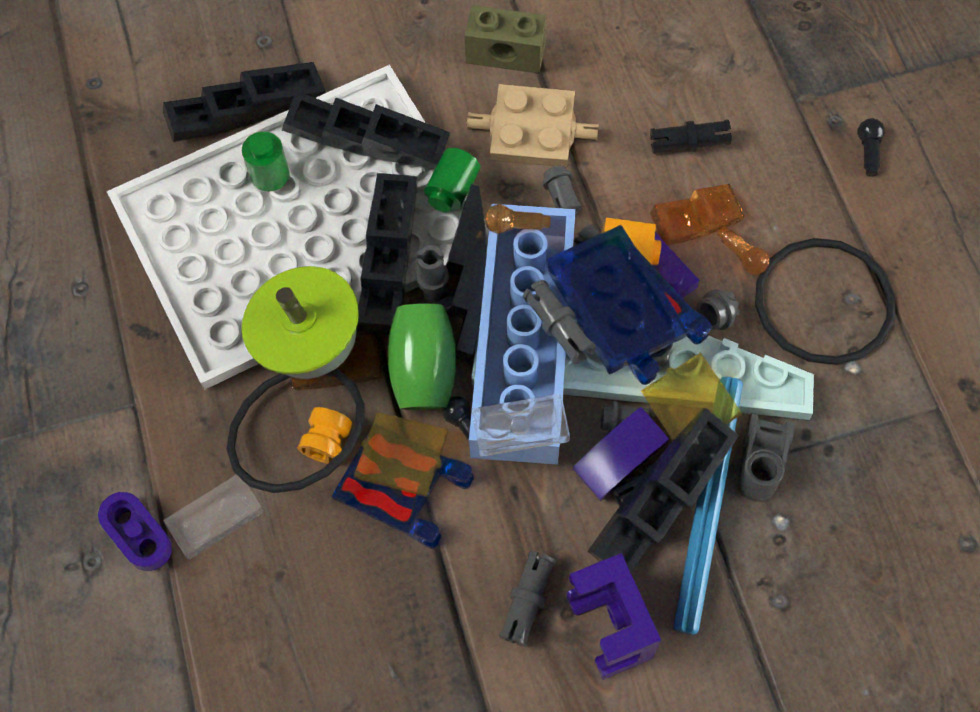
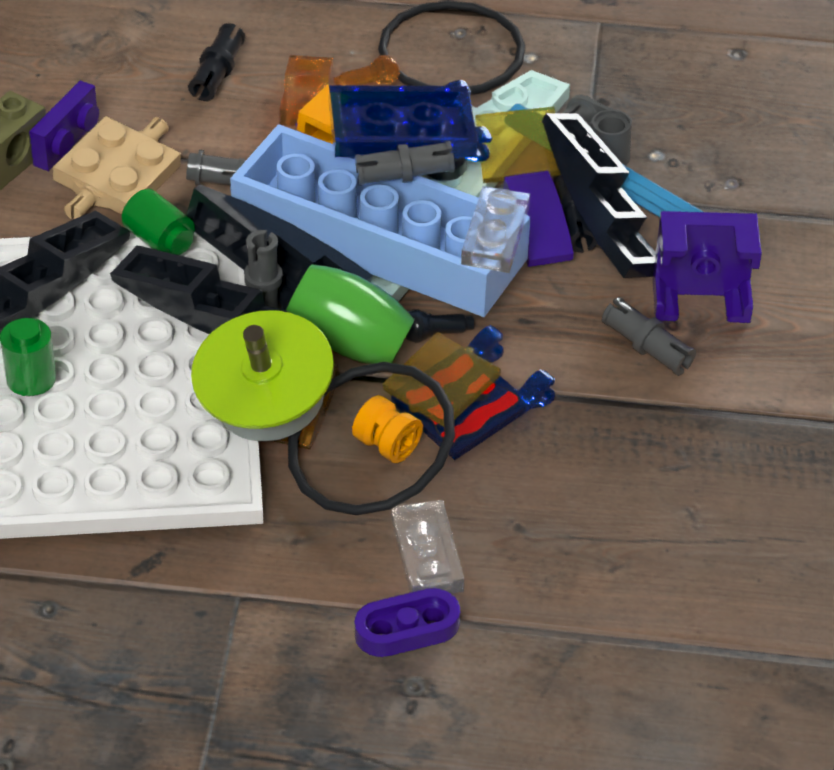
camera: 70 degrees left, 20 degrees down
clear orange piece [485,204,551,234] -> none
none -> dark purple plate [29,80,99,172]

